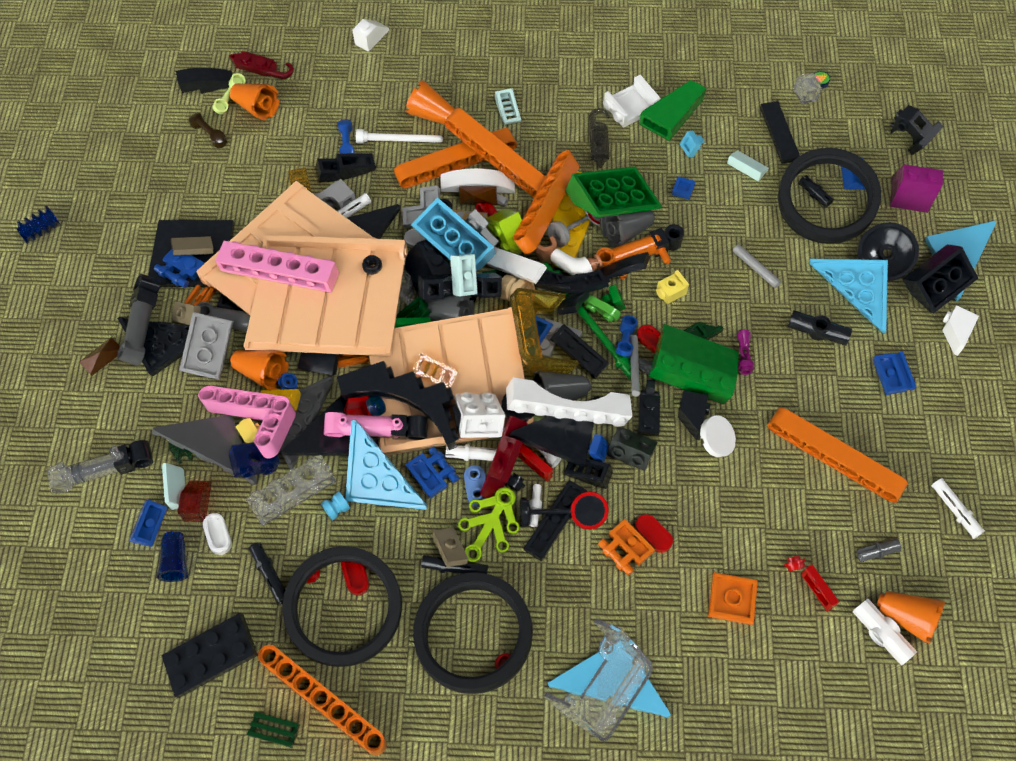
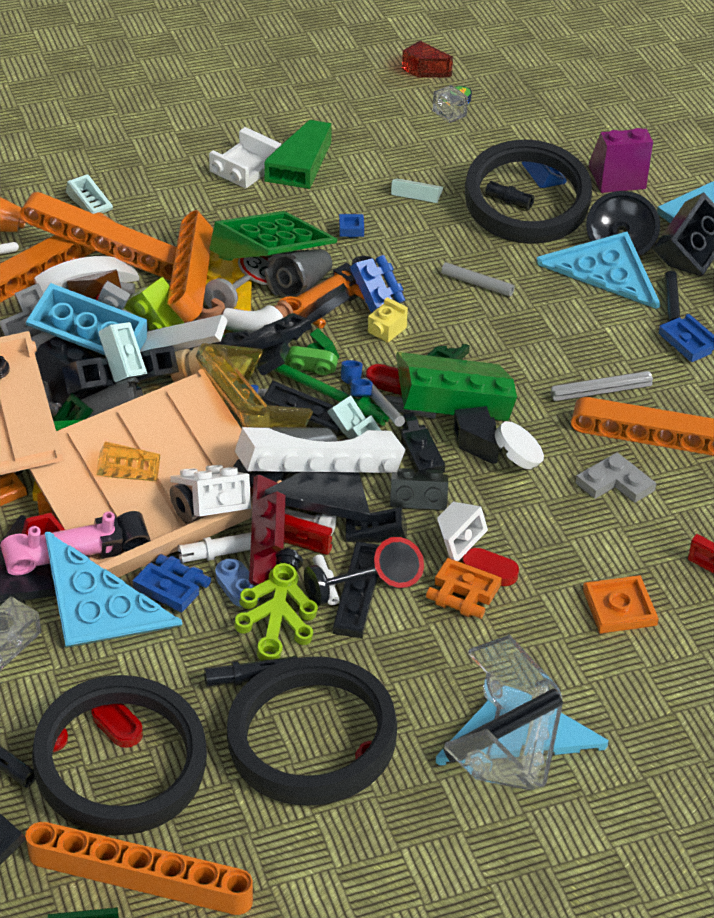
camera: 25 degrees left, 20 degrees down
medium azure wheel [321,491,350,521] -> none
black arch [337,361,459,450] -> none
tile [366,395,386,416] -> none
dark tan plate [432,527,468,567] -> none
clear smoke plate [589,108,610,168] -> none
blue plate [589,434,609,463] -> none
medium azure tile [680,131,705,157] -> none
magenta piece [737,329,754,375] -> none
black tile [760,101,800,164] -> none
red plate [784,555,806,572] -> none
black piece [788,310,852,346] -> none
black tile [890,105,944,155] -> none
none -> light aqua slope [327,396,381,439]
none -> blue plate [350,255,406,313]
none -> clear red slope [402,41,453,78]
none -> white slope [437,502,488,561]
none -> black axle [443,689,563,763]
none -> light grey axle [550,371,653,401]
none -> light grey plate [576,452,656,503]
none -> black piece [664,271,681,322]

